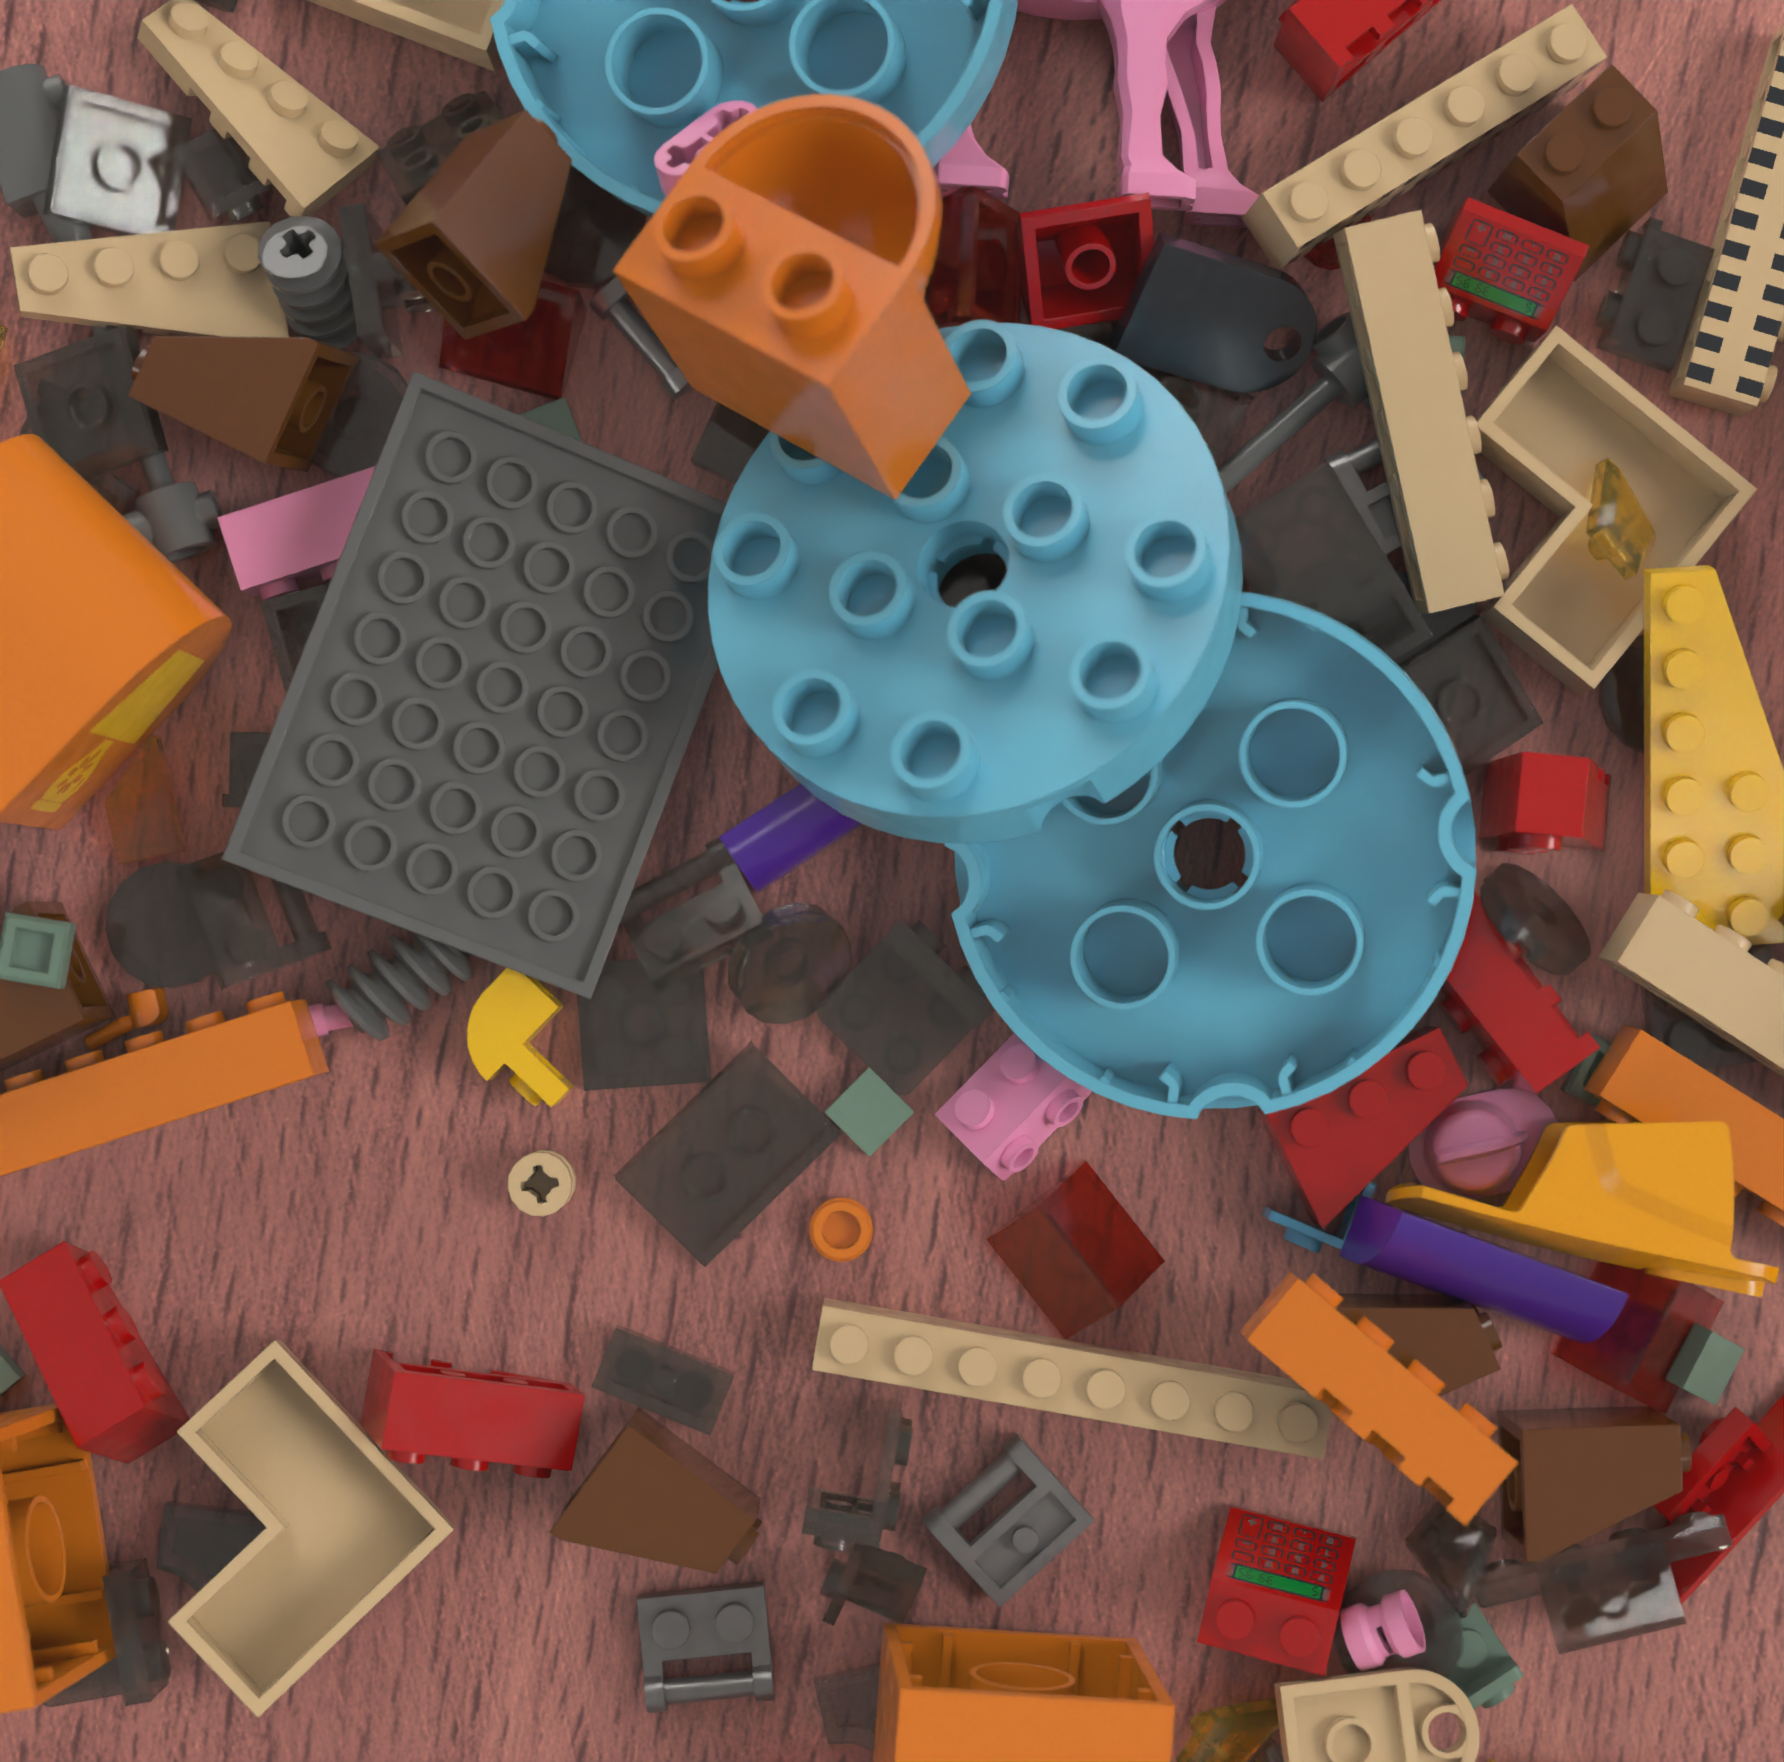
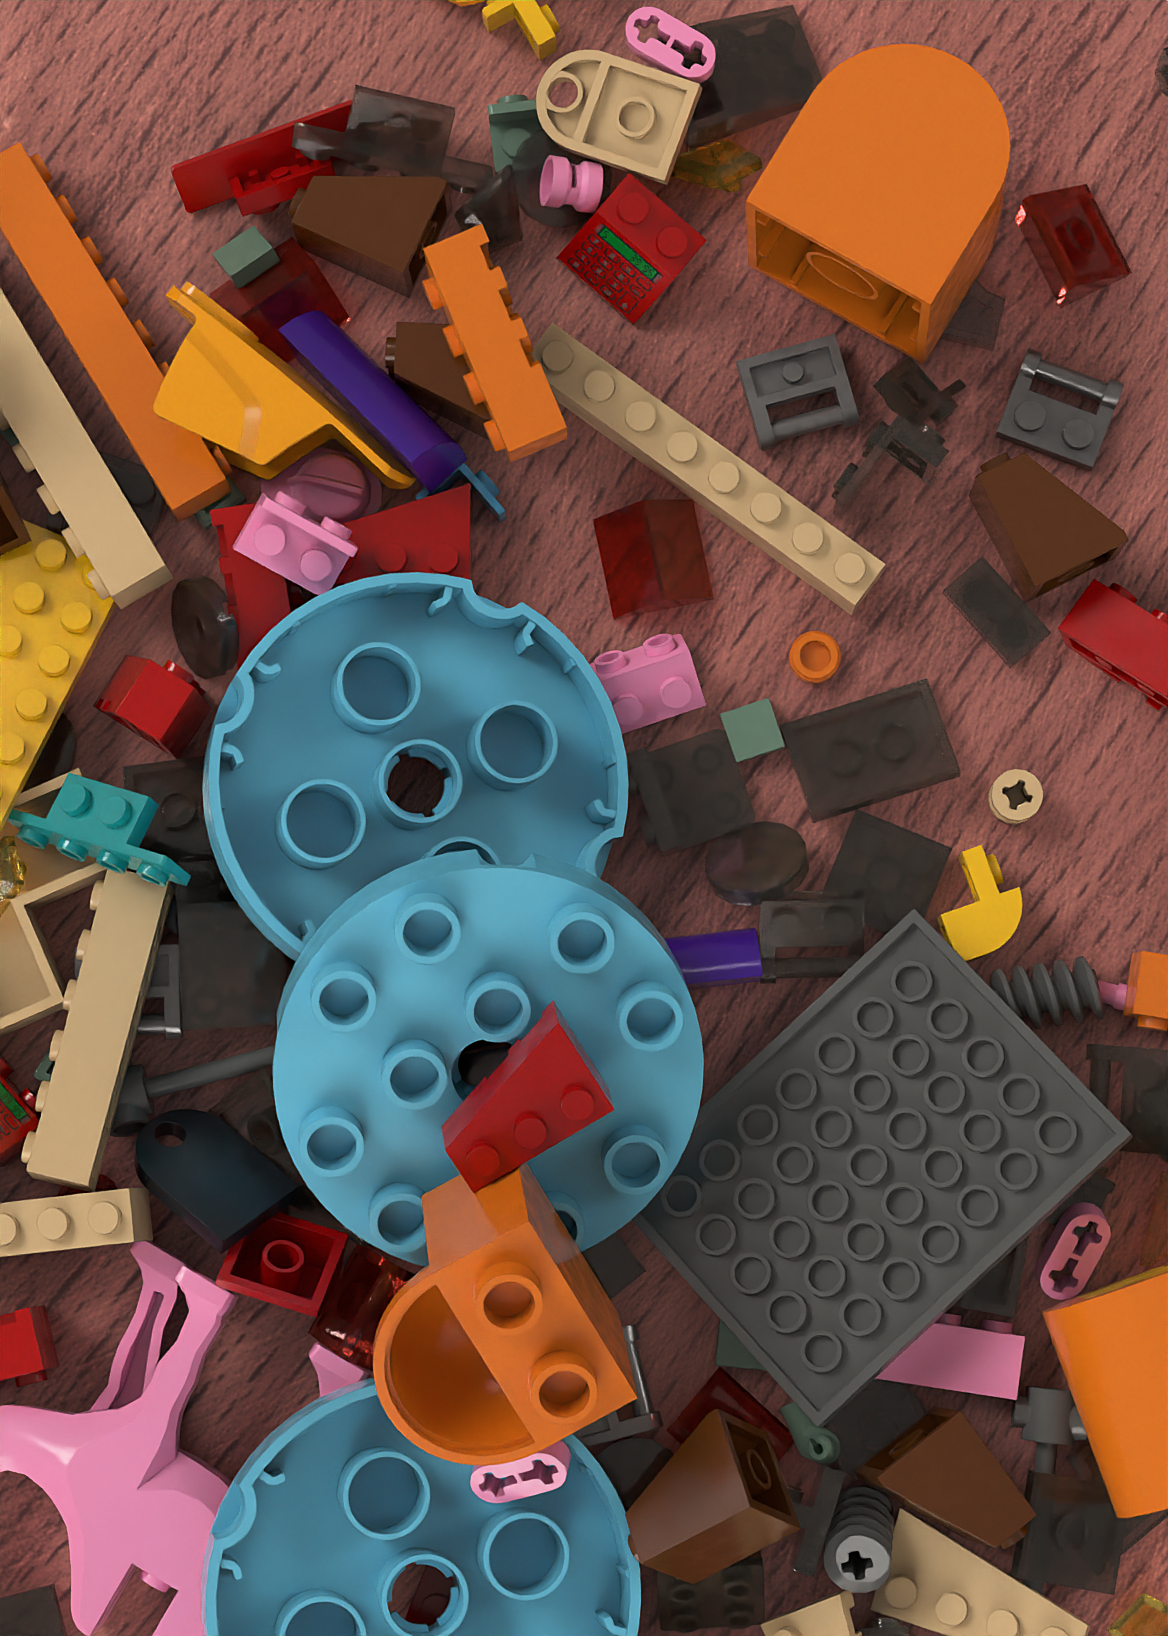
camera: 145 degrees left, 5 degrees down
none -> teal bracket [7,773,191,887]
none -> bright pink bracket [232,491,358,596]
none -> red wedge [441,1001,615,1193]
none -> sand green arm [780,1402,841,1465]
none -> bright pink beam [1036,1202,1111,1300]

